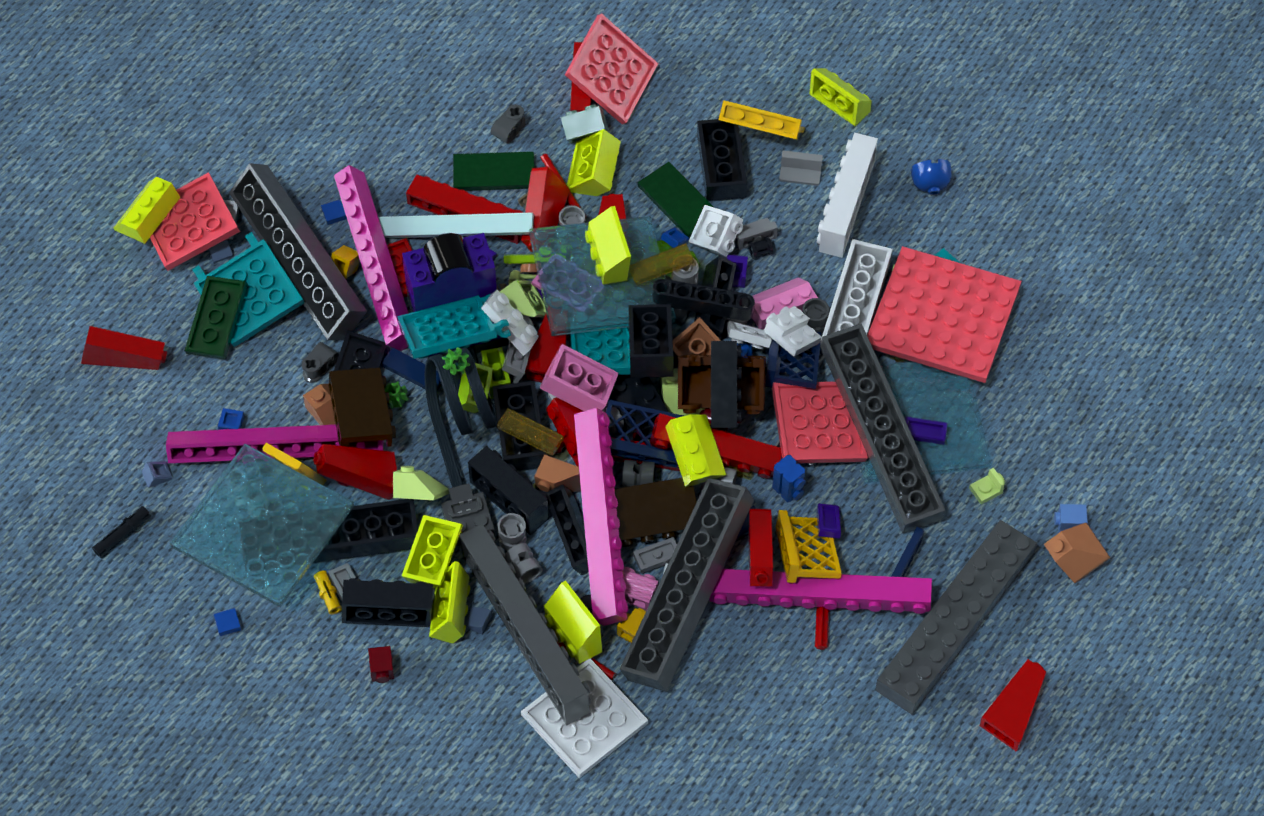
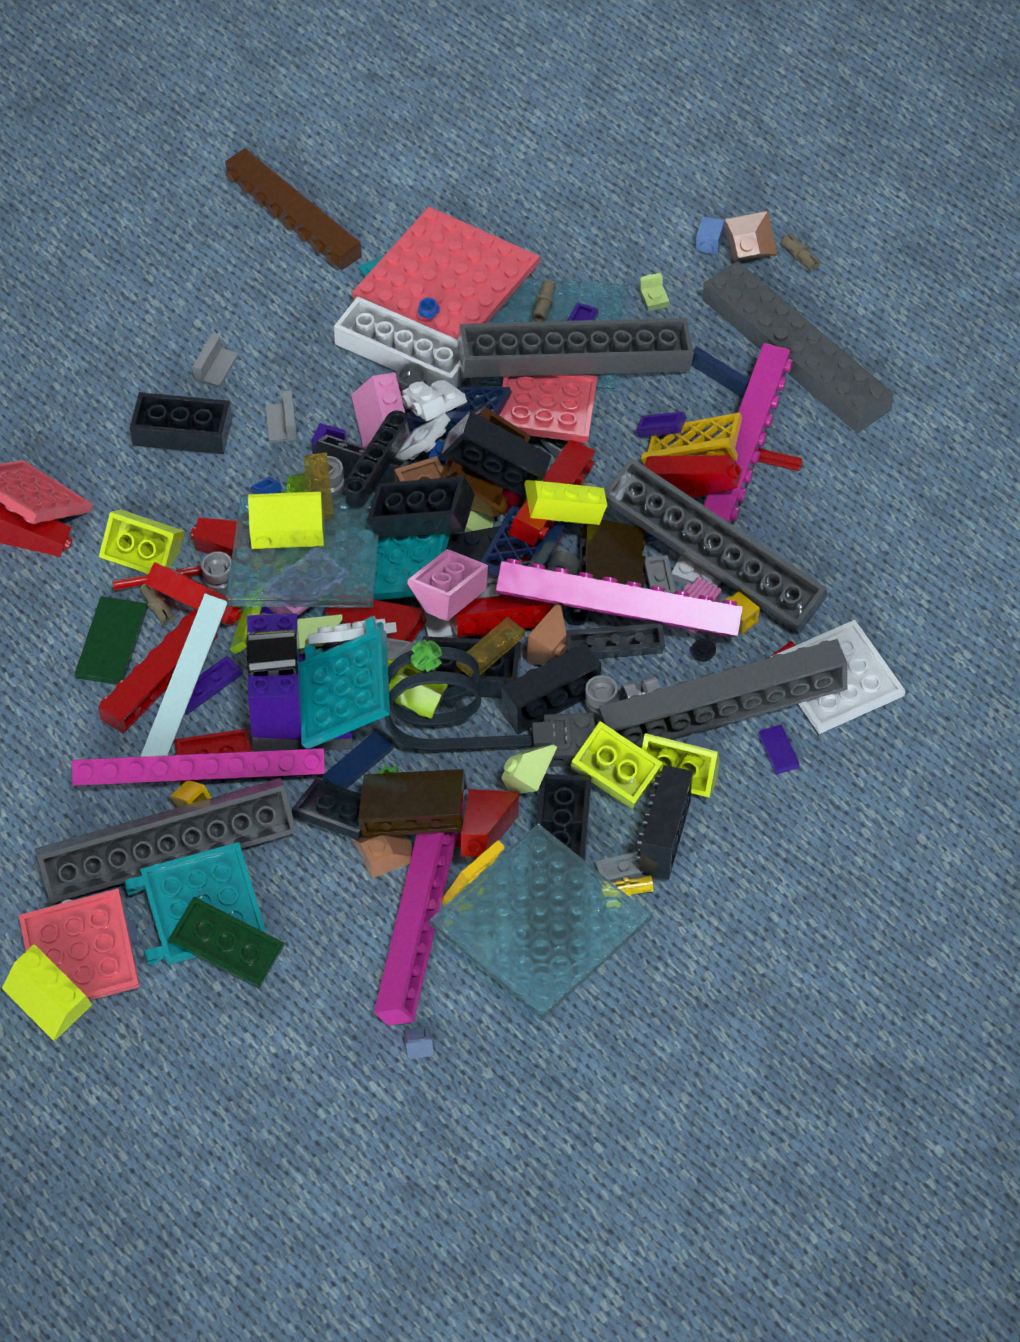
camera: 75 degrees left, 5 degrees down
red slope [81,326,167,370] -> none
black pin [92,506,151,558] -> none
blue tile [214,608,241,636] -> none
blue plate [218,408,245,430] -> none
dark grey piece [302,342,339,383] -> none
blue tile [321,200,347,225] -> none
dark red brick [368,646,394,683] -> none
dark grey piece [490,104,525,144] -> none
neon yellow slope [544,581,602,664] -> none
brick [561,105,609,143] -> none
dark green tile [638,162,713,238] -> none
white plate [688,205,743,257] -> none
yellow fence [718,100,805,139] -> none
black bush [748,236,773,259] -> none
blue brick [772,455,806,503] -> none
neon yellow slope [809,68,872,126] -> none
white brick [817,132,878,258] -> none
blue cylinder [911,159,951,195] -> none
red slope [979,659,1046,752] -> none
none -> reddish brown brick [225,148,362,271]
none -> blue plate [418,298,440,319]
none -> dark tan pin [532,280,556,322]
none -> dark purple tile [758,724,800,775]
none -> dark tan pin [781,233,821,272]

